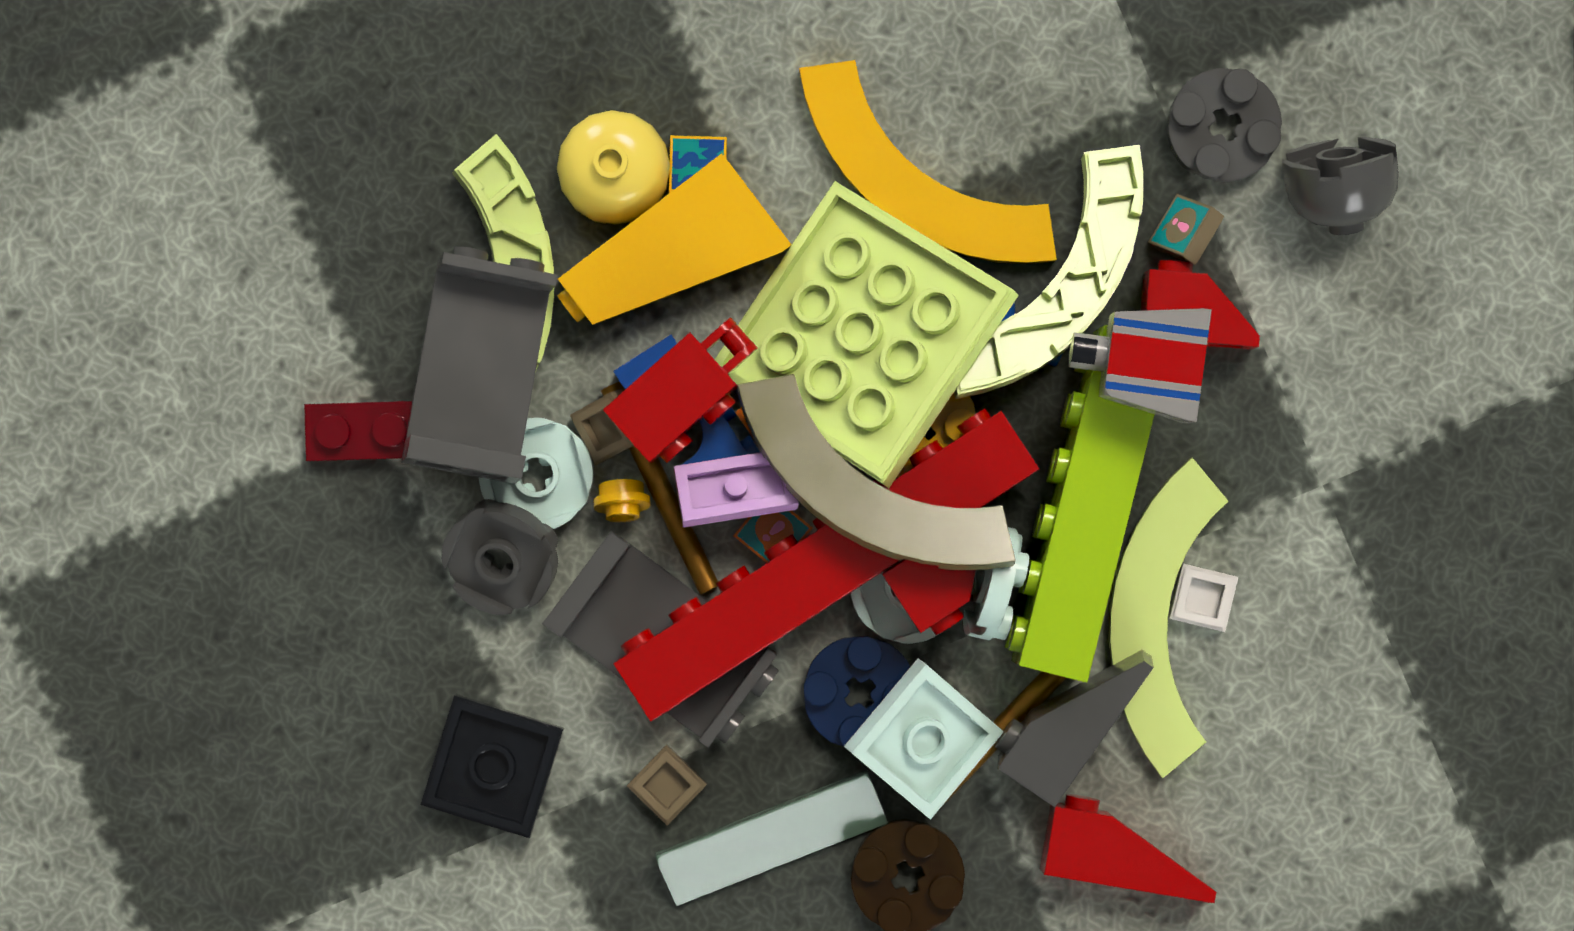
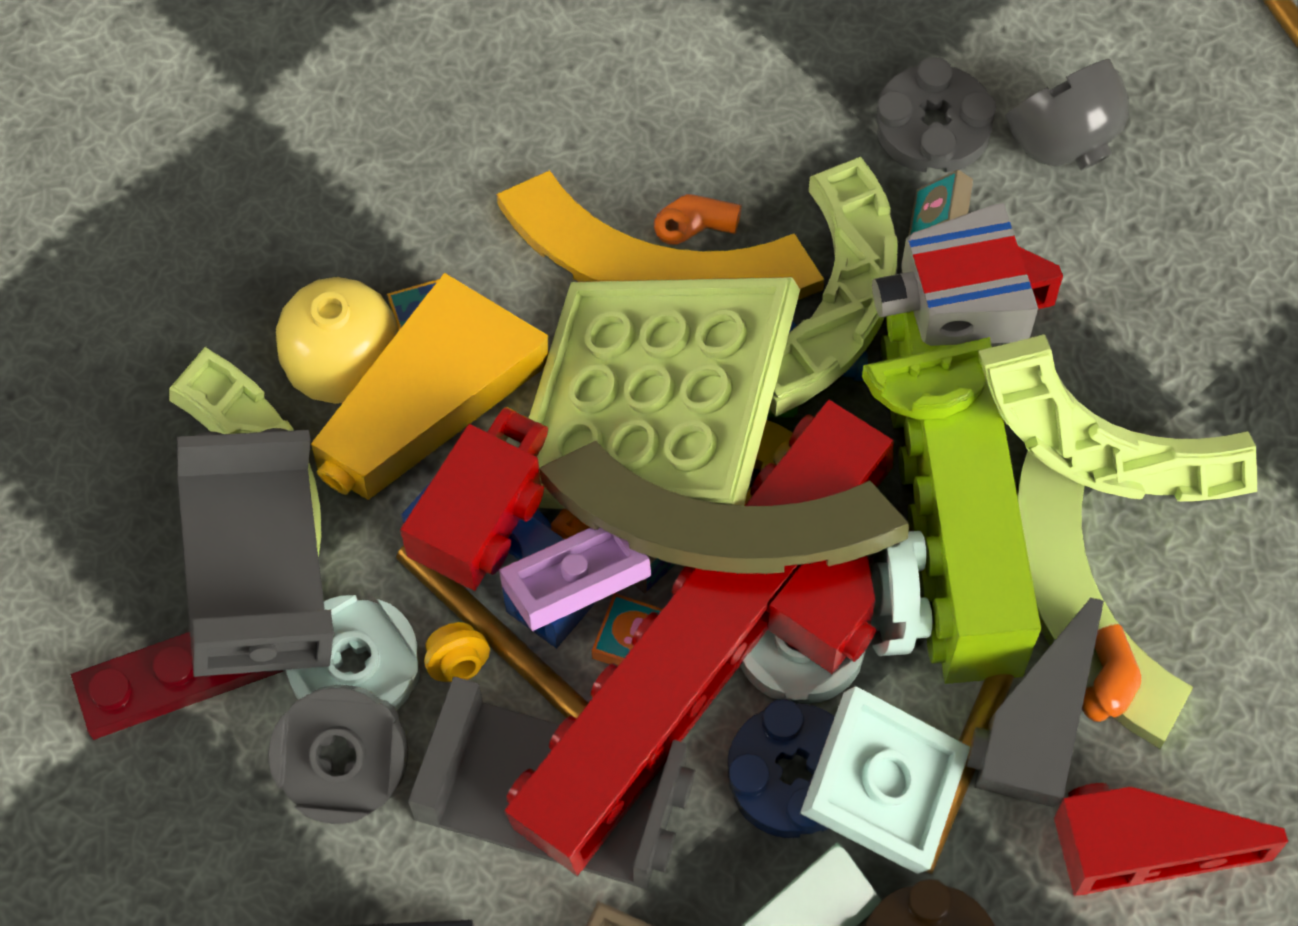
camera: 20 degrees left, 25 degrees down
dark tan tile [570,389,634,466] -> none
white tile [1168,563,1238,632] -> none
none -> orange arm [654,194,742,245]
none -> lime tile [862,337,991,420]
none -> yellowish green tile [979,334,1257,502]
none -> orange arm [1082,624,1141,722]

